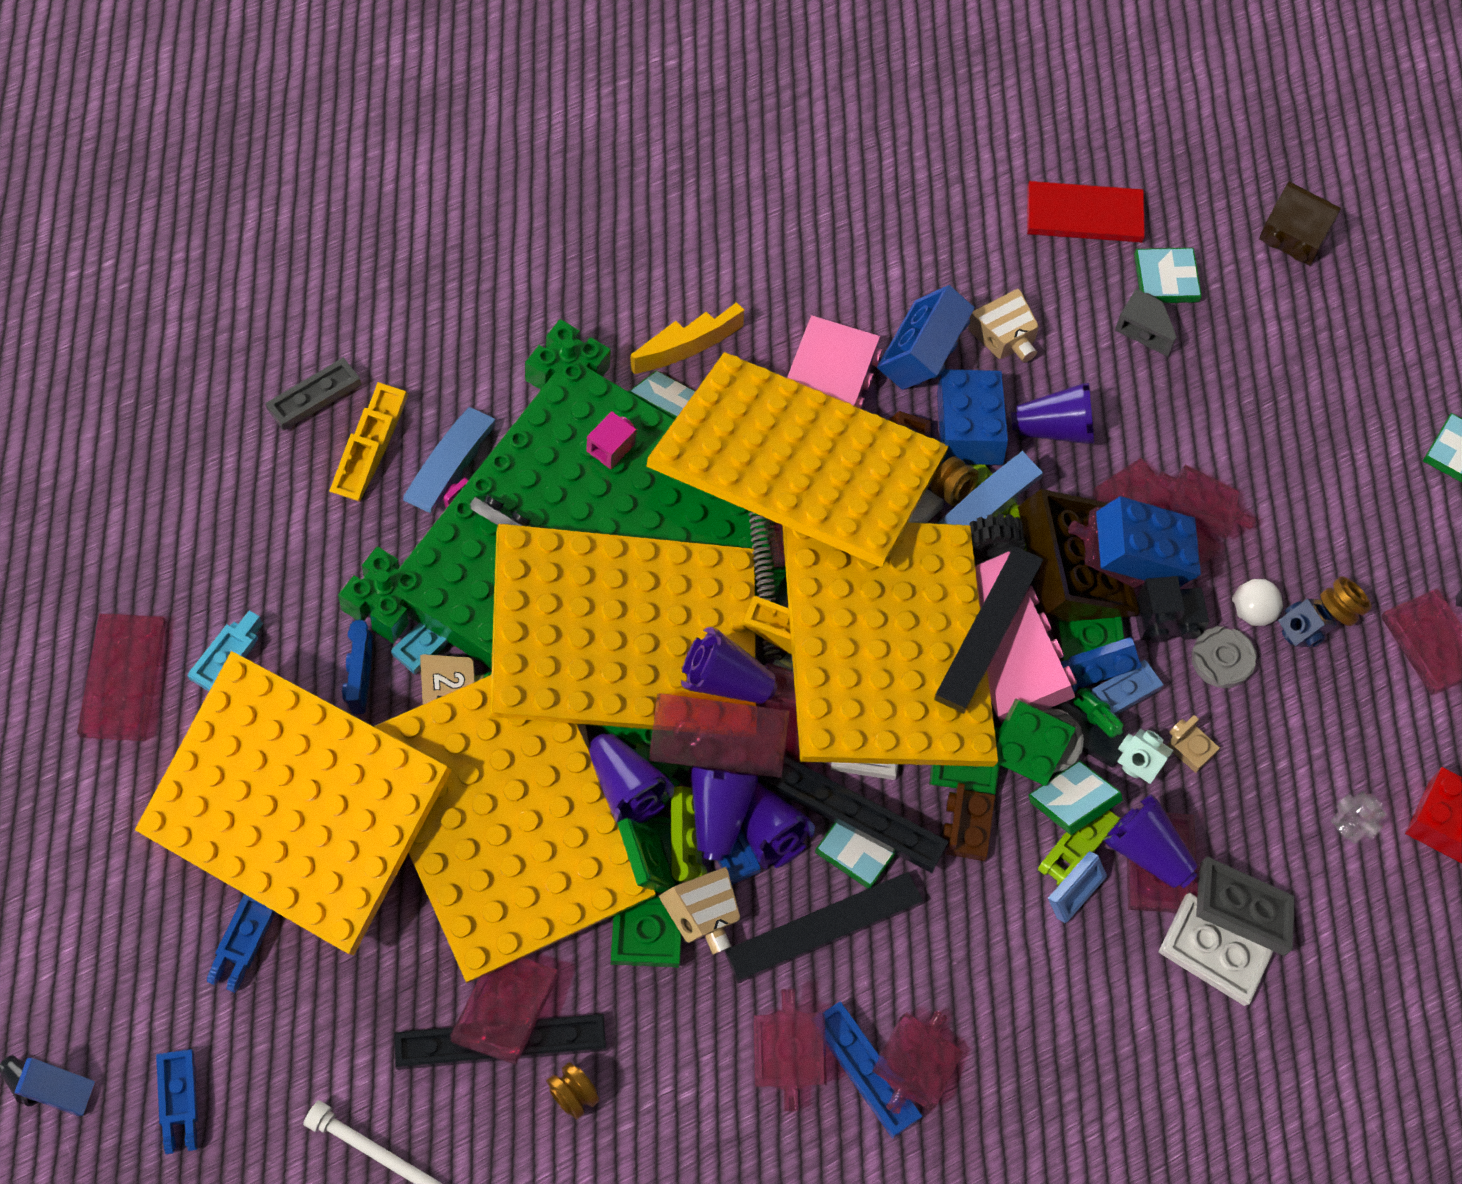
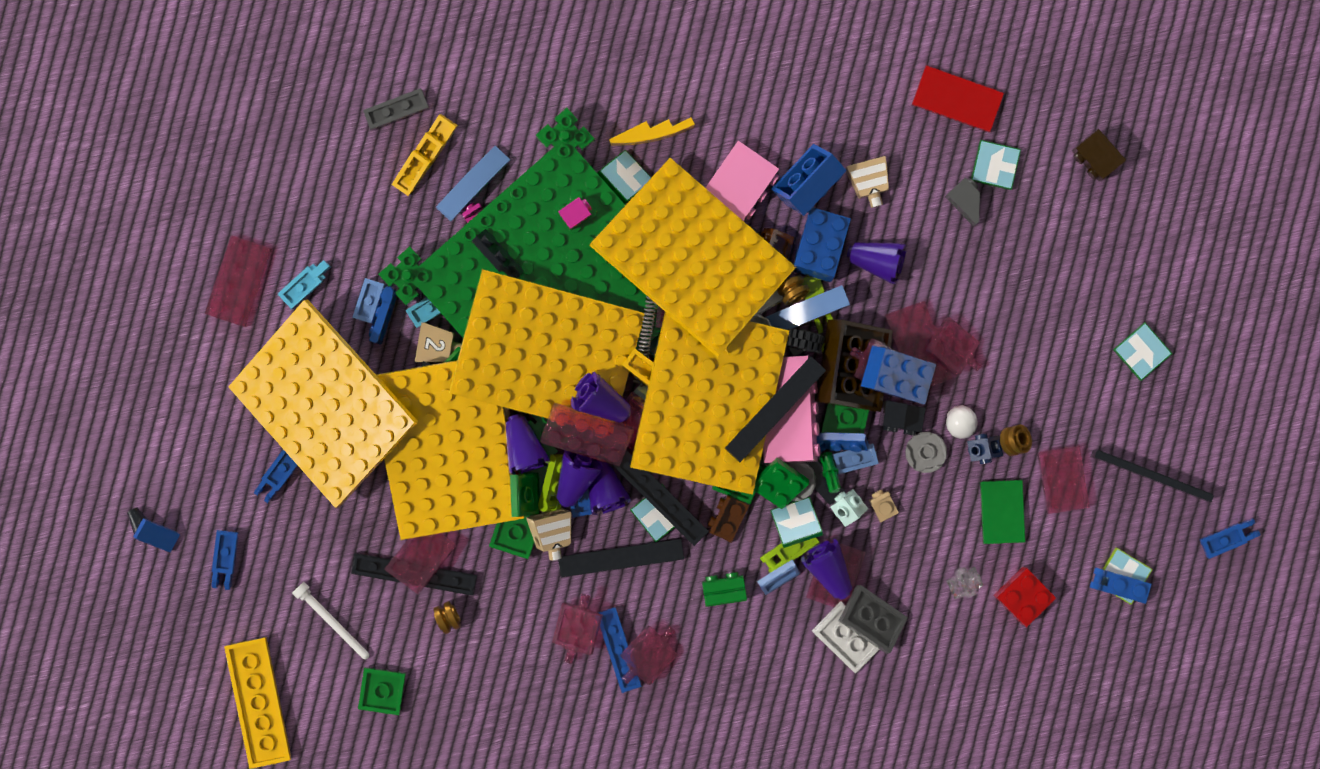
camera: 15 degrees right, 25 degrees up
none -> medium blue plate [352,278,386,324]
none -> green brick [702,572,747,607]
none -> green tile [980,480,1025,544]

